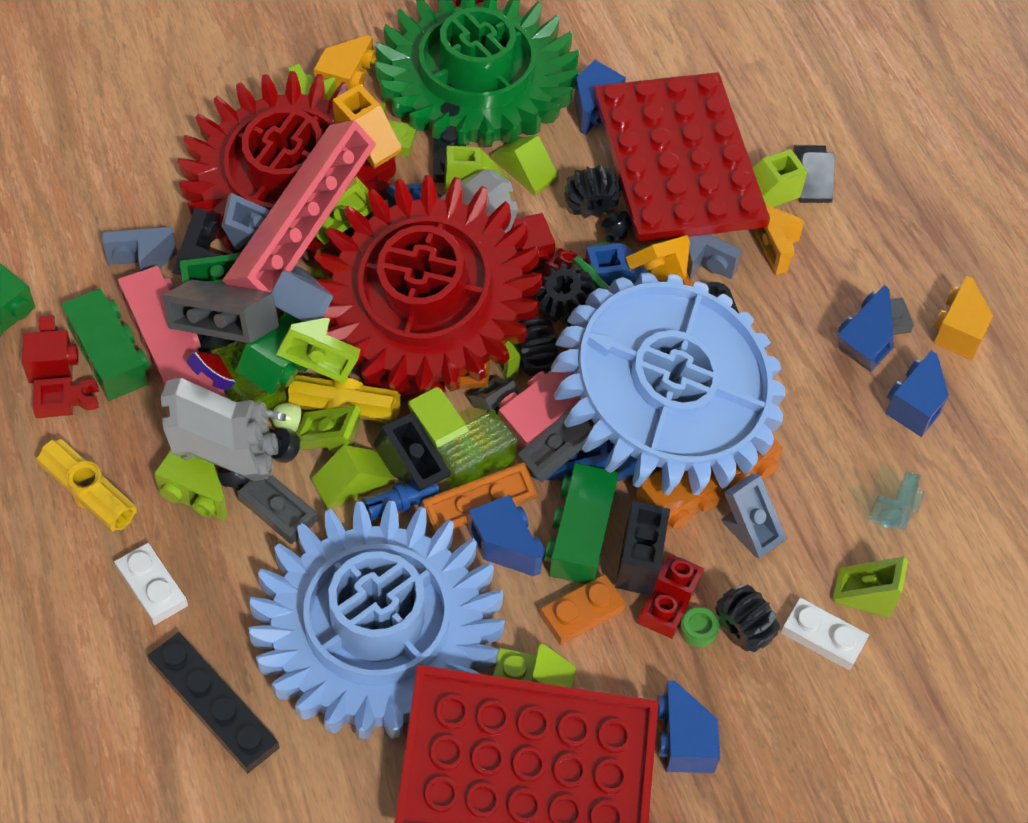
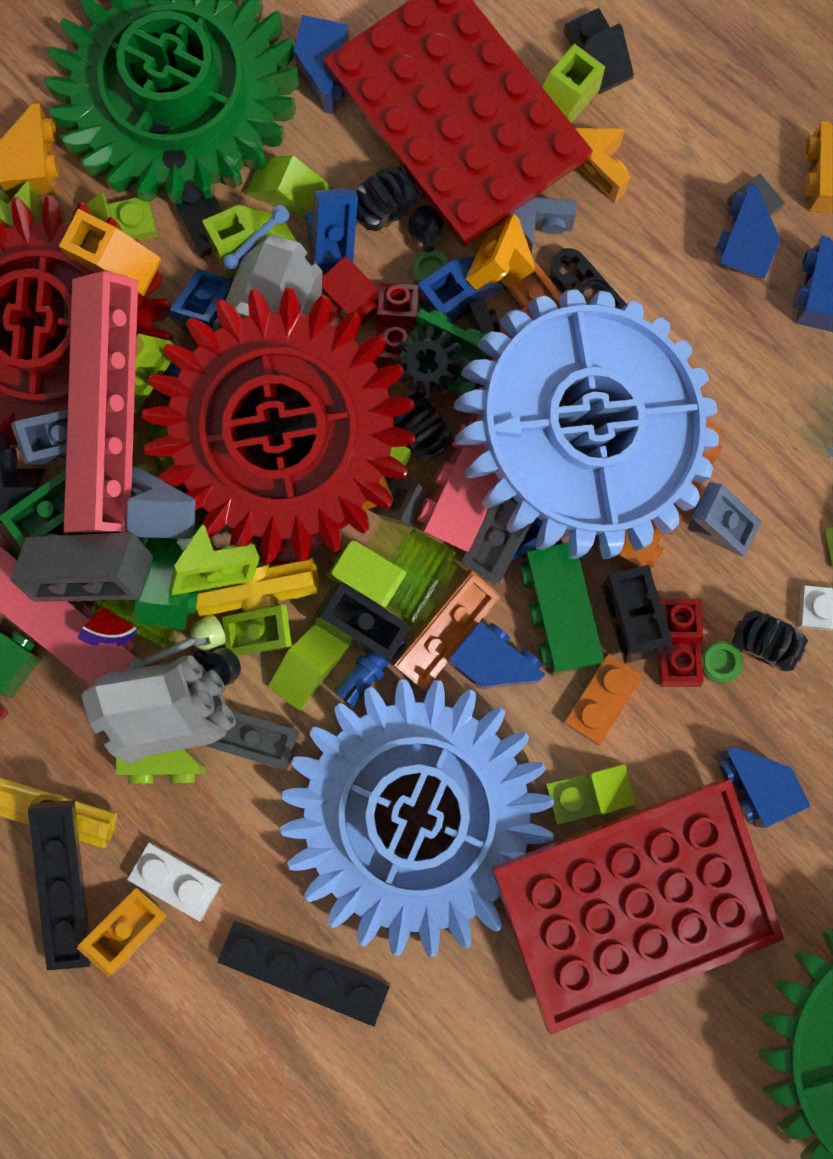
camera: 20 degrees left, 25 degrees up
none -> black plate [28,800,91,971]
none -> light orange slope [77,888,167,978]
none -> medium blue hinge [223,205,289,269]
none -> blue slope [305,189,358,270]

